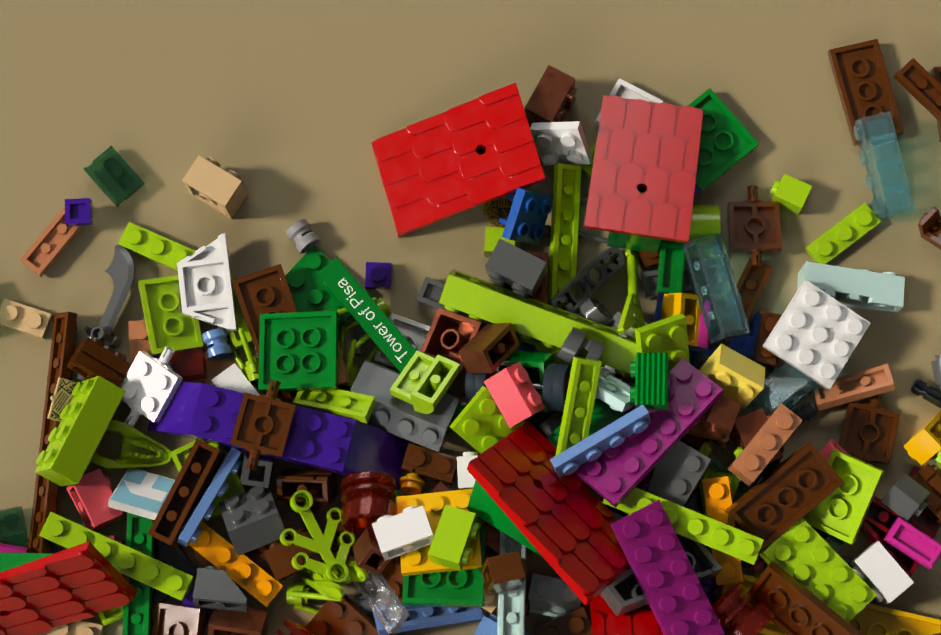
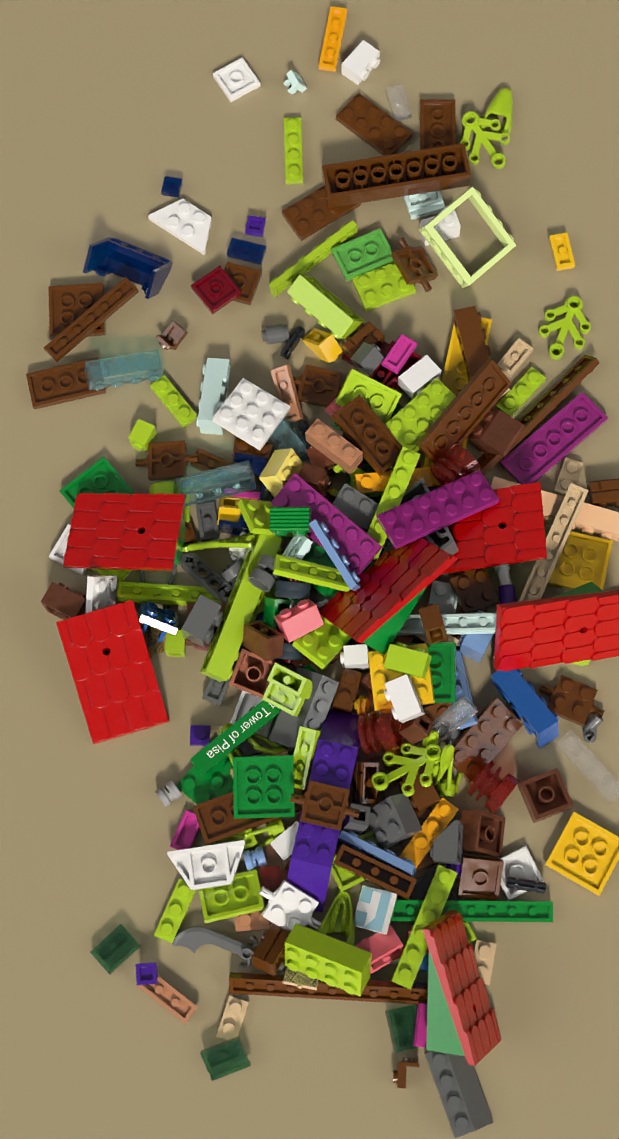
camera: 90 degrees left, 5 degrees down
tan brick [182,156,248,219] -> none
green tile [656,241,687,294] -> none
none -> dark pink tile [170,809,200,850]

